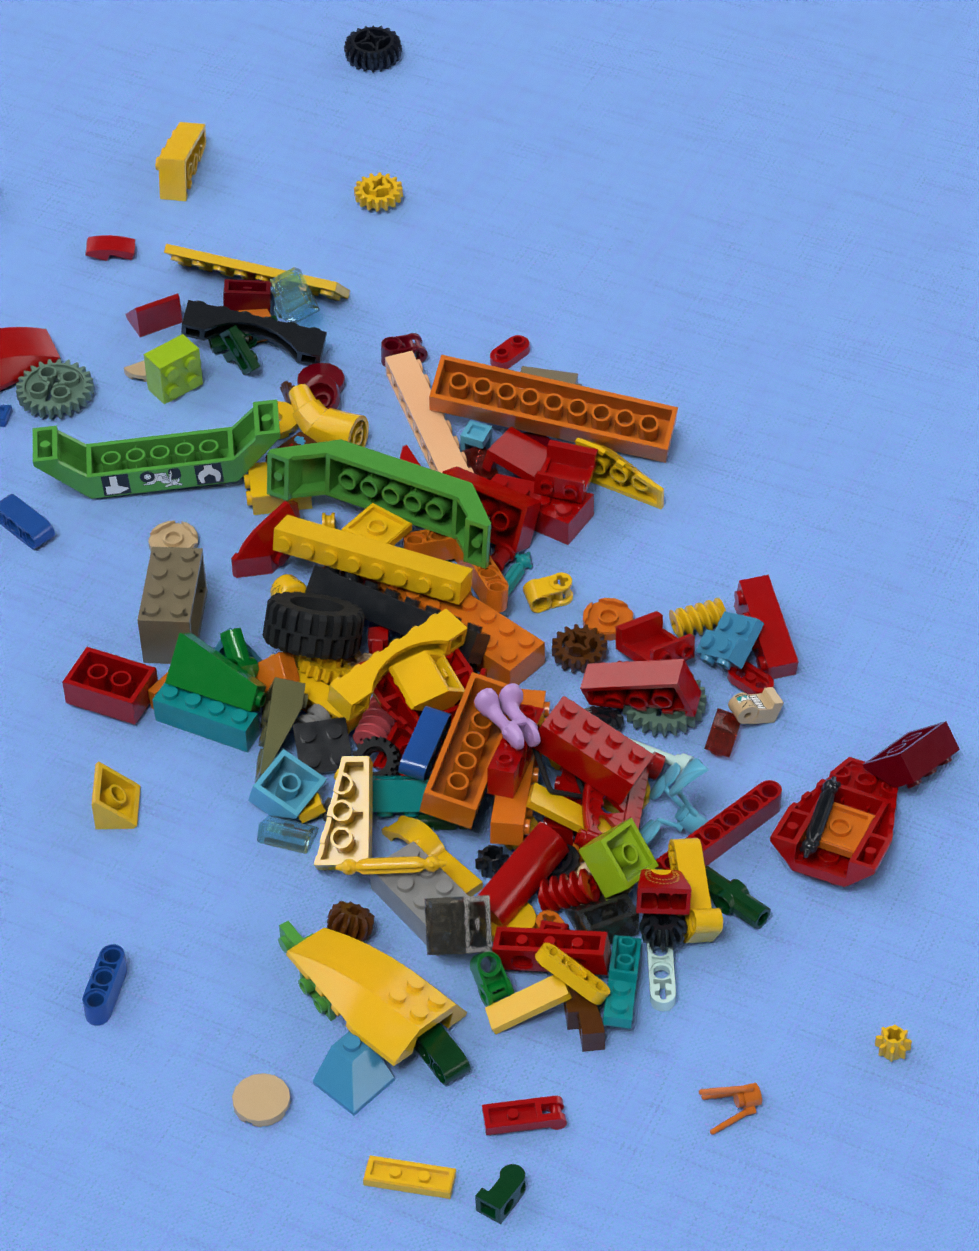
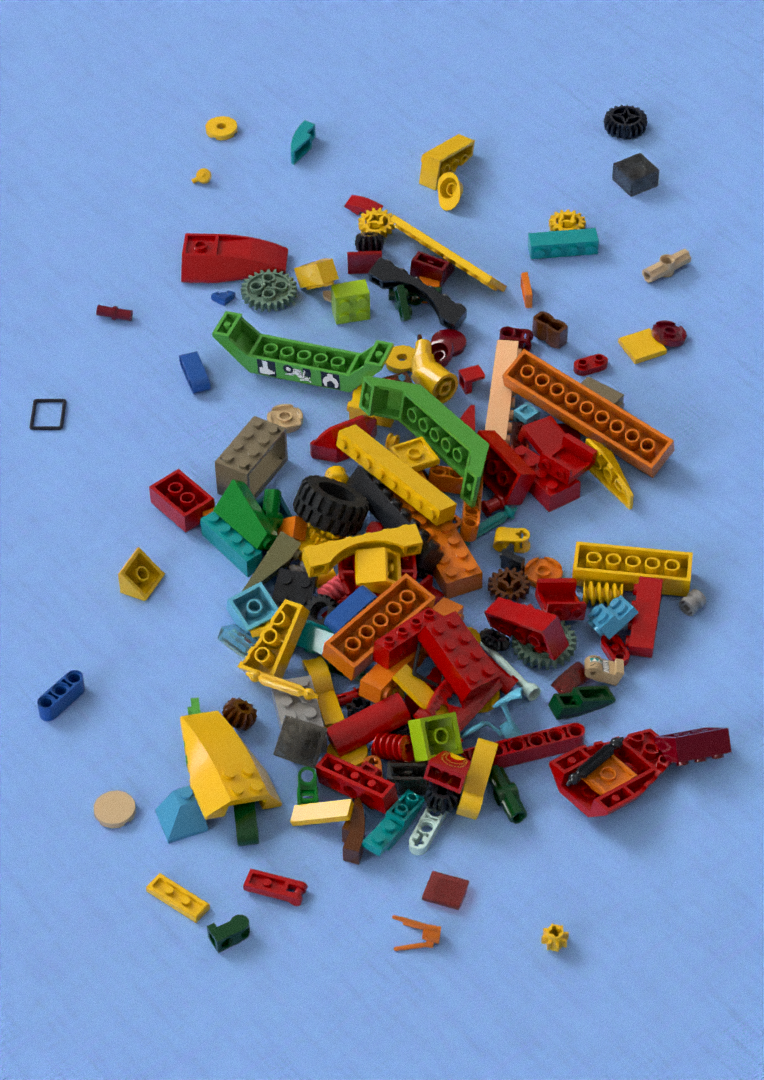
camera: 25 degrees right, 0 degrees up
clear light blue brick [270,267,320,323] -> none
lavender piece [474,683,541,750] -> none
yellow beam [535,943,610,1005] -> none
none -> yellow wedge [294,258,339,290]
none -> red pin [336,687,361,707]
none -> black gear [355,232,384,252]
none -> yellow gear [358,208,395,238]
none -> clear red piece [422,871,469,910]
none -> yellow piece [437,172,463,211]
none -> red panel [458,364,485,395]
none -> black bracket [499,543,525,573]
none -> orange tile [520,272,533,308]
none -> teal brick [528,228,599,259]
none -> reddish brown brick [532,311,568,349]
none -> dark green slope [548,685,616,720]
none -> yellow brick [572,541,693,597]
none -> clear smoke brick [612,153,660,197]
none -> yellow tile [618,328,667,364]
none -> tan piece [642,249,691,283]
none -> dark red tile [651,320,687,347]
none -> light grey wheel [679,589,706,616]

